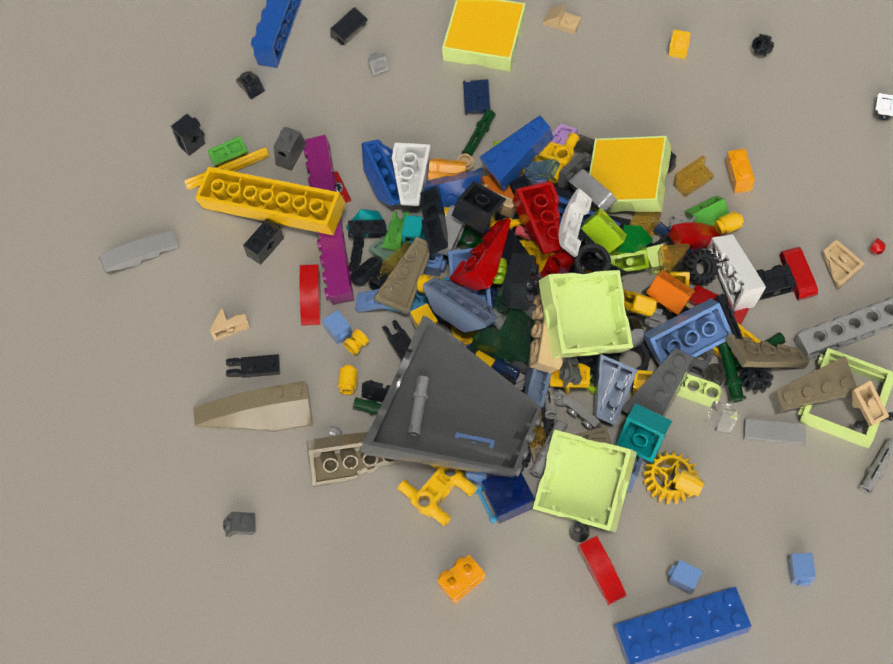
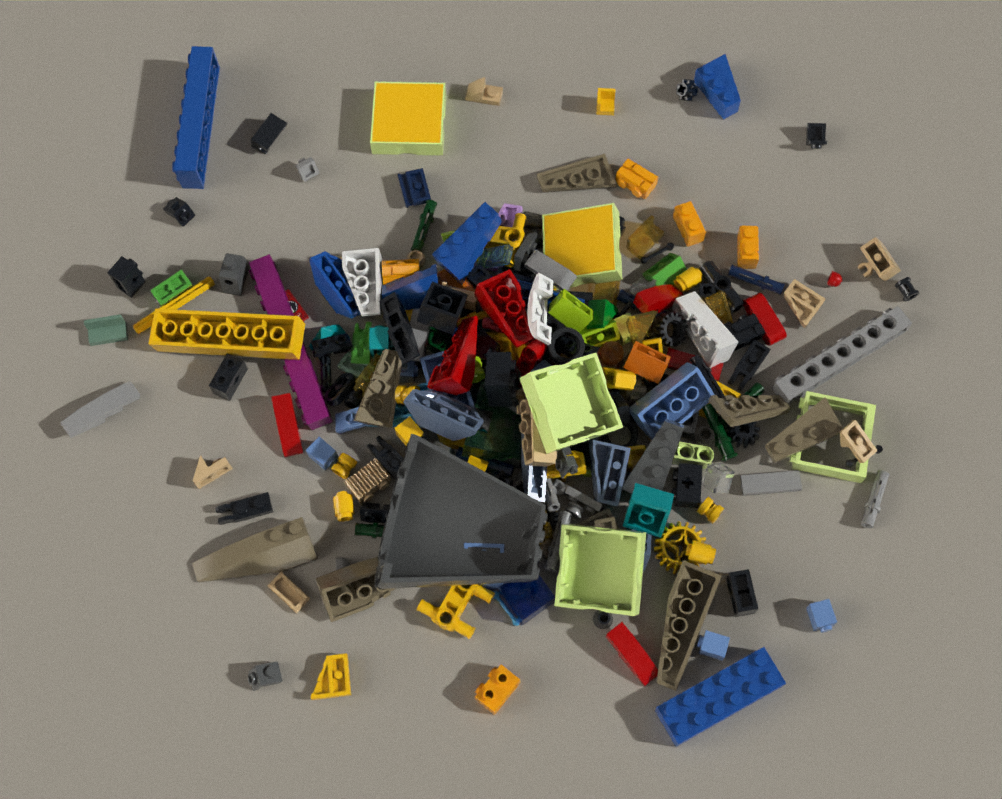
camera: 15 degrees left, 5 degrees up
light grey pin [408,376,430,436] -> none
none -> sand green panel [84,314,128,346]
none -> tan tile [268,571,310,614]
none -> yellow wing [311,653,351,700]
none -> tan brick [345,458,391,504]
none -> dark tan wing [537,153,617,192]
none -> light grey bush [565,502,585,519]
none -> clear orange head [598,341,624,366]
none -> light orange brick [615,158,658,199]
none -> black hinge [640,242,674,264]
none -> dark tan wedge [657,560,722,691]
none -> black brick [672,463,703,508]
none -> blue wedge [694,54,741,120]
none -> yellow wheel [697,496,725,524]
none -> black bush [698,283,716,305]
none -> black piece [699,261,745,313]
none -> clear yellow slope [705,290,733,324]
none -> black brick [726,569,758,617]
none -> dark blue pin [728,264,785,295]
none -> black hinge [728,340,771,391]
none -> light orange brick [737,225,759,269]

